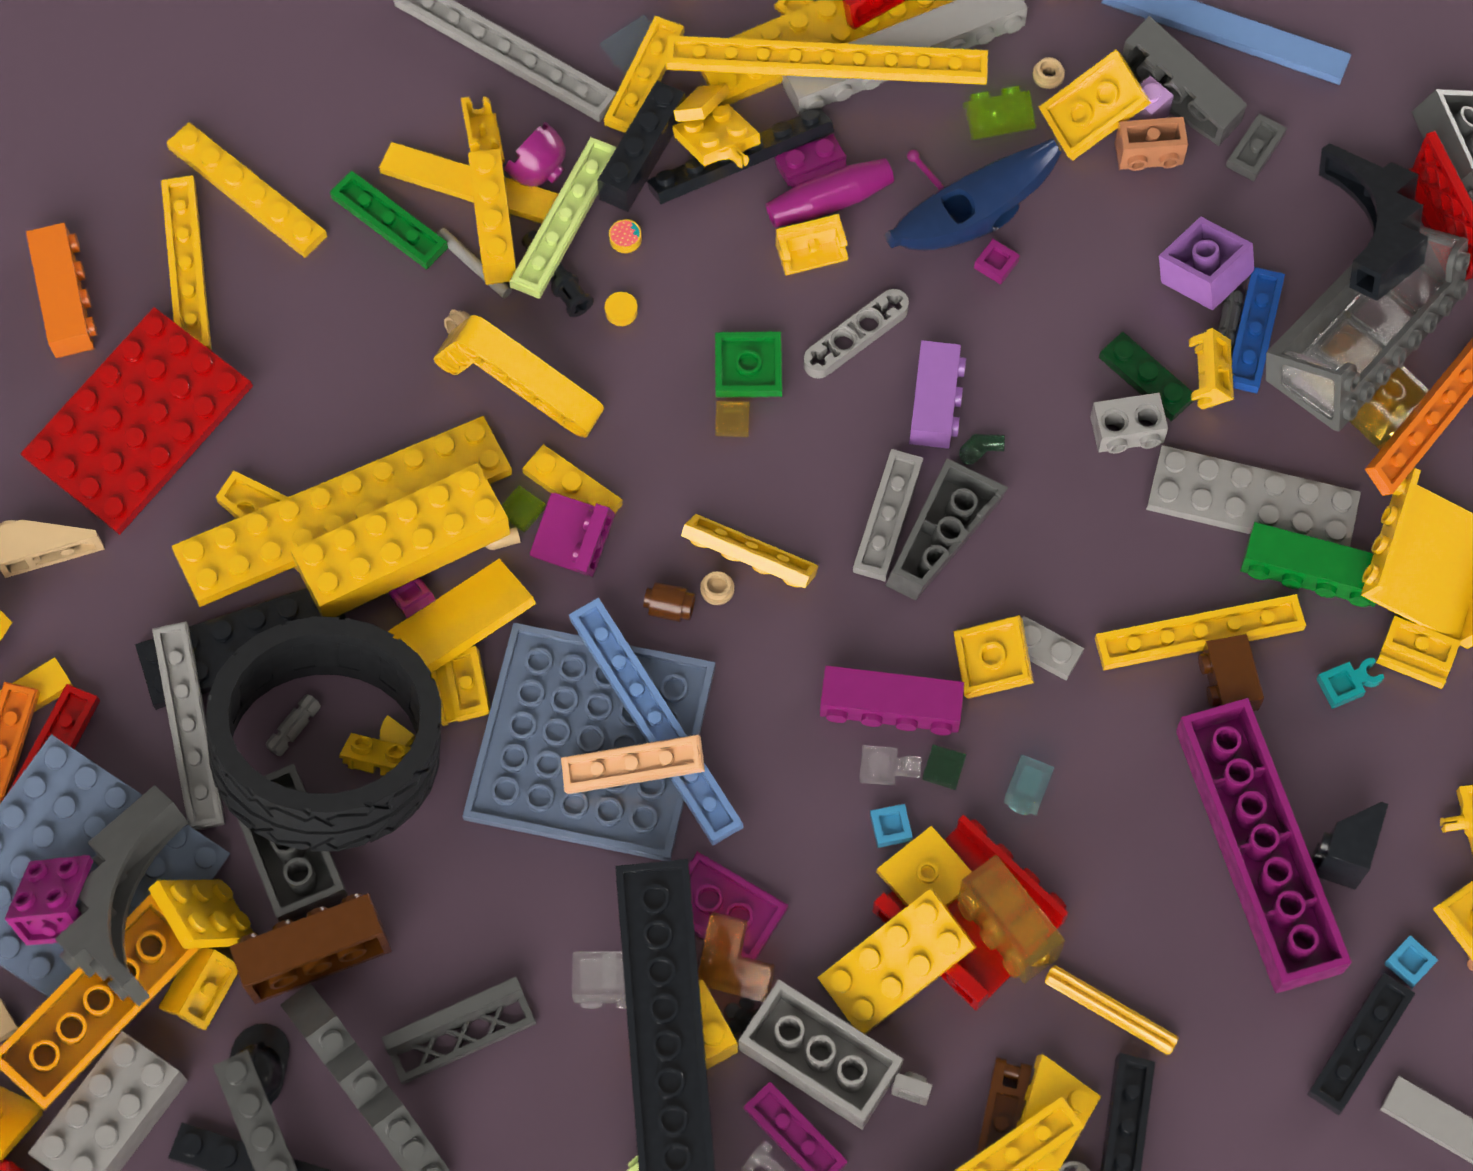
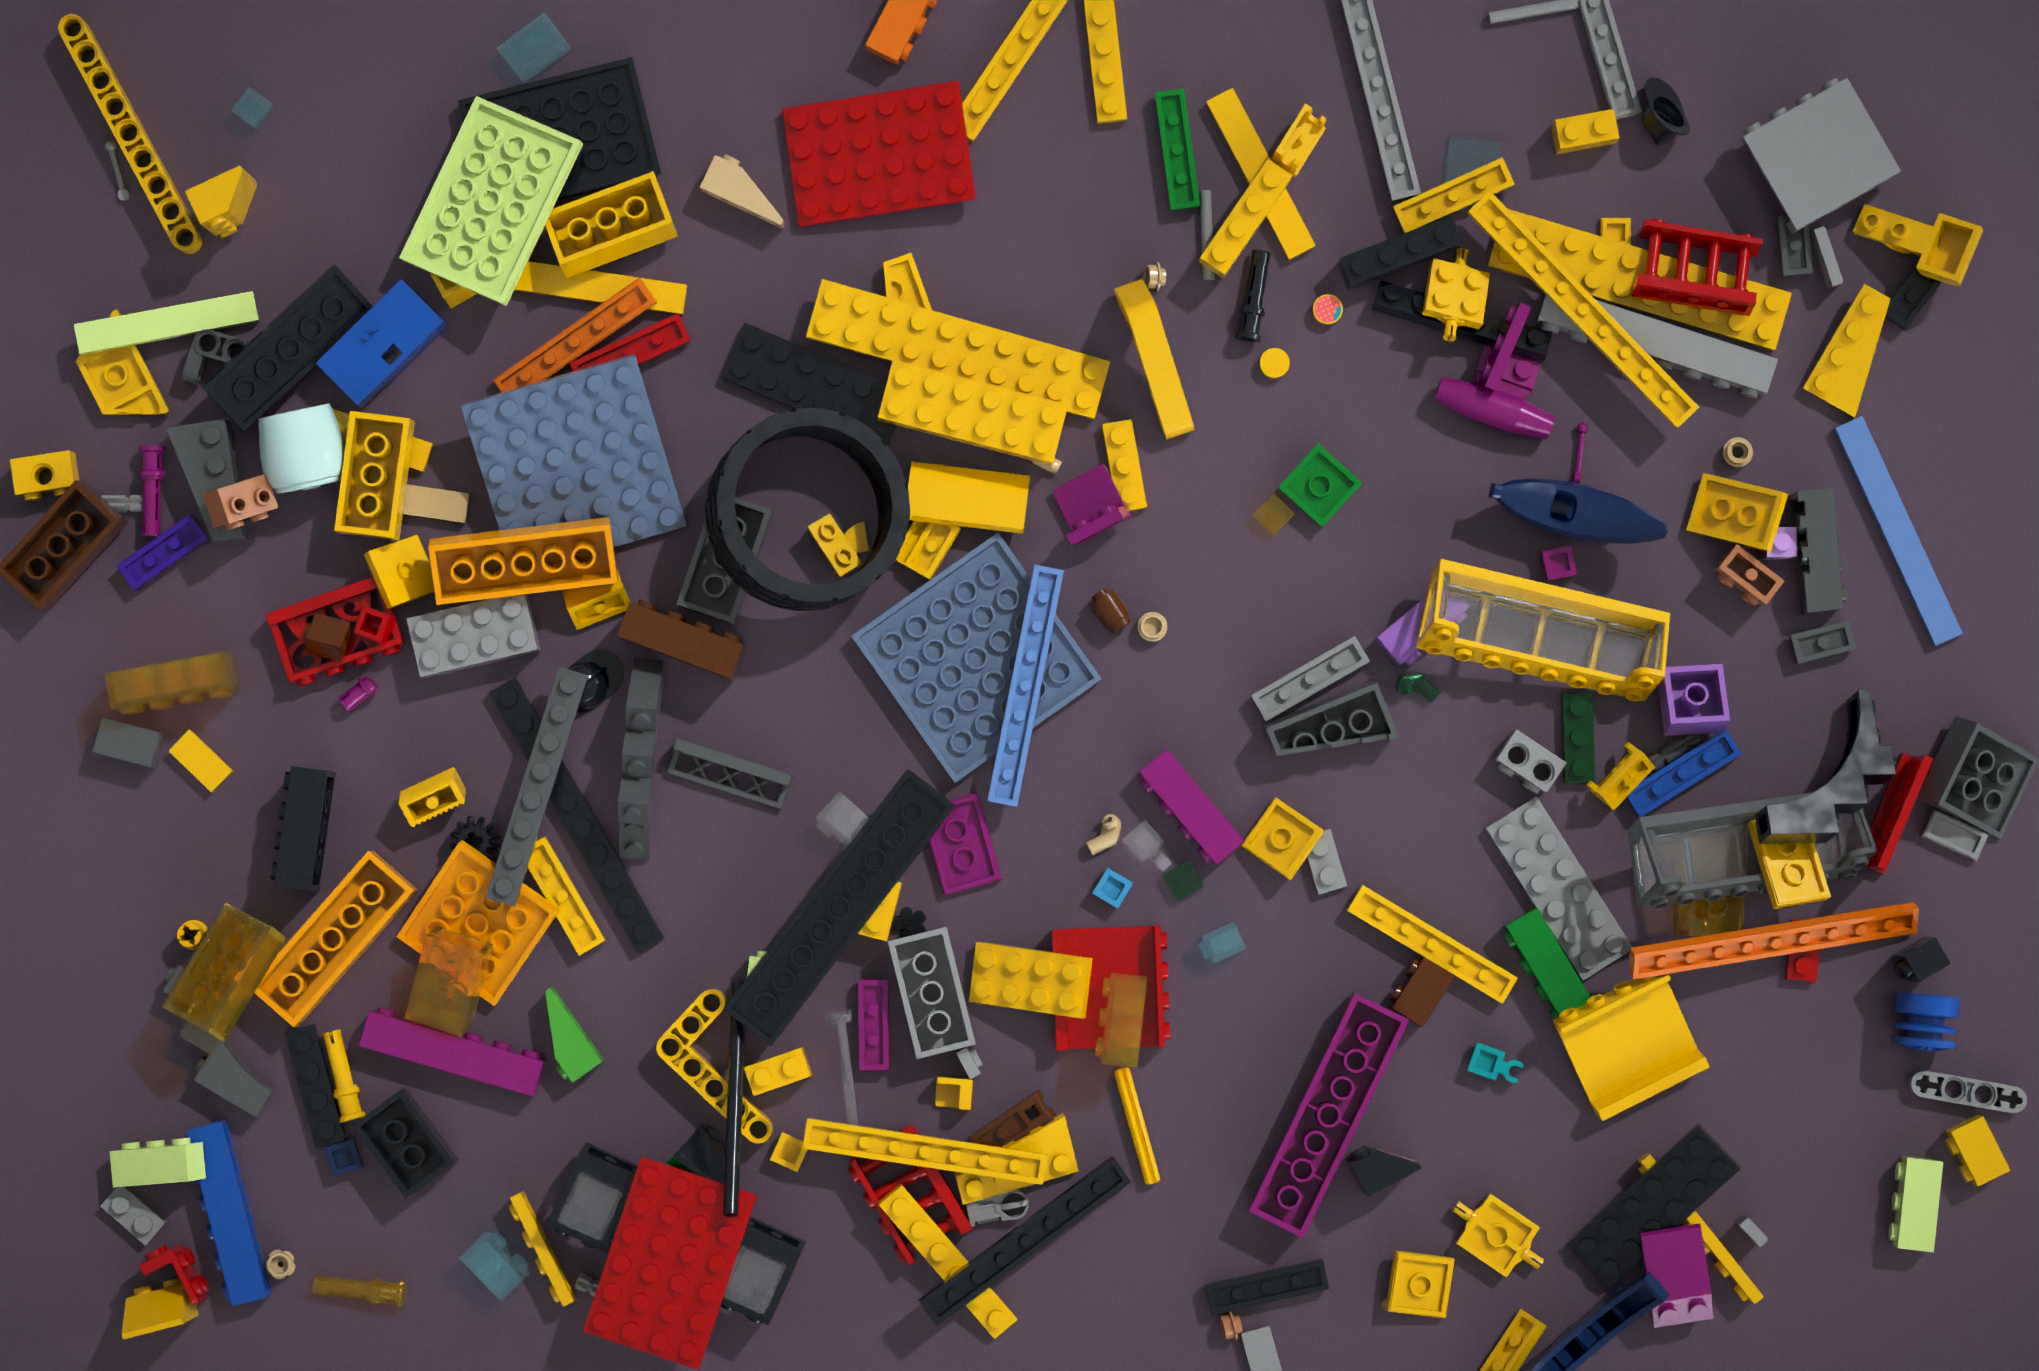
camera: 40 degrees right, 20 degrees up
magenta bracket [4,855,93,946] -> none
dark grey arch [55,785,188,1007] -> none
yellow plate [148,879,254,949] -> none
light grey tile [152,621,226,831] -> none
light grey axle [266,694,321,756] -> none
magenta tile [388,577,436,618] -> none
clear neon green tile [501,485,546,532] -> none
magenta cylinder [504,122,566,187] -> none
yellowish green tile [510,137,617,299] -> none
light nougat tile [561,735,705,794] -> none
yellow tile [673,83,729,122] -> none
yellow plate [681,514,819,588] -> none
clear orange plate [698,912,775,1002] -> none
yellow hinge [776,214,848,276] -> none
light grey beam [804,289,909,379] -> none
yellow plate [877,825,978,907] -> none
clear neon green bracket [962,85,1036,140] -> none
yellow plate [1376,616,1461,689] -> none
dark azure plate [1384,935,1438,988] -> none
none -> yellow panel [935,1076,973,1110]
none -> tan arm [1086,814,1122,855]
none -> nougat plate [1219,1311,1243,1341]
none -> window [1416,559,1670,702]
none -> magenta plate [1481,302,1531,391]
none -> yellow tile [1747,820,1831,909]

